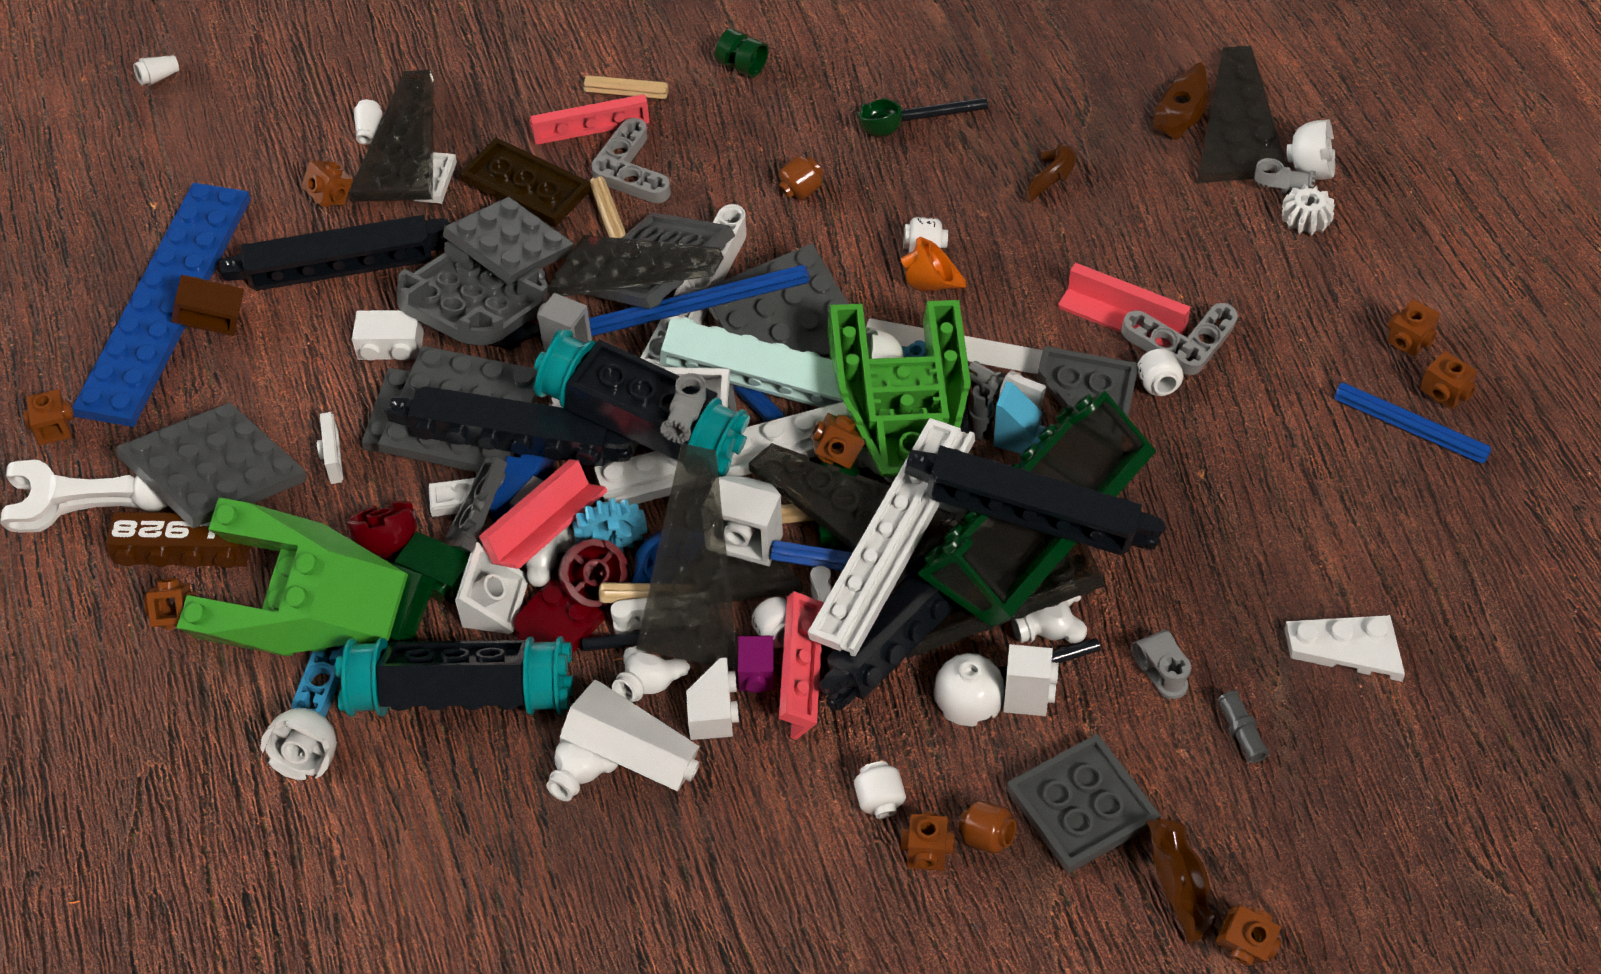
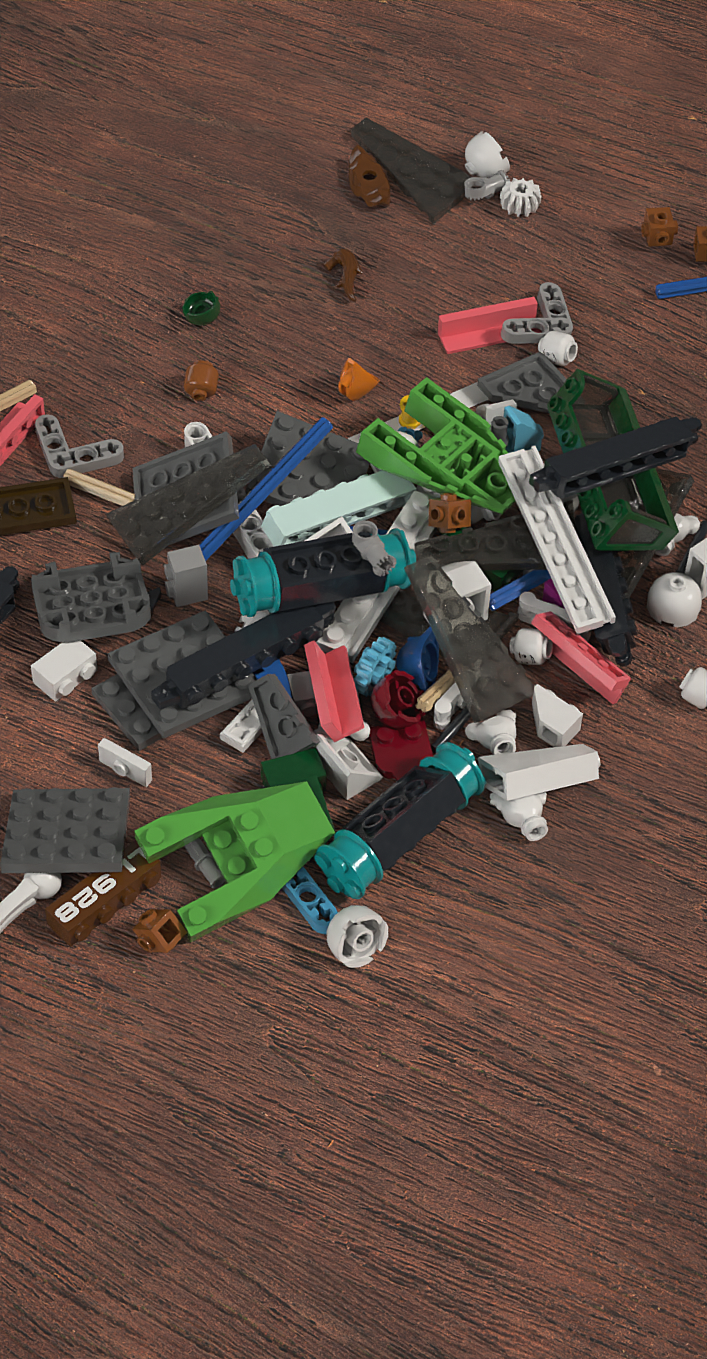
camera: 50 degrees left, 0 degrees up
dark red cylinder [347,501,417,560] -> none
dark grey plate [443,197,574,284] -> none
dark green wheel [715,28,769,78] -> none
magenta brick [738,636,775,693] -> none
black bar [902,98,988,121] -> none
white head [903,217,948,253] -> none

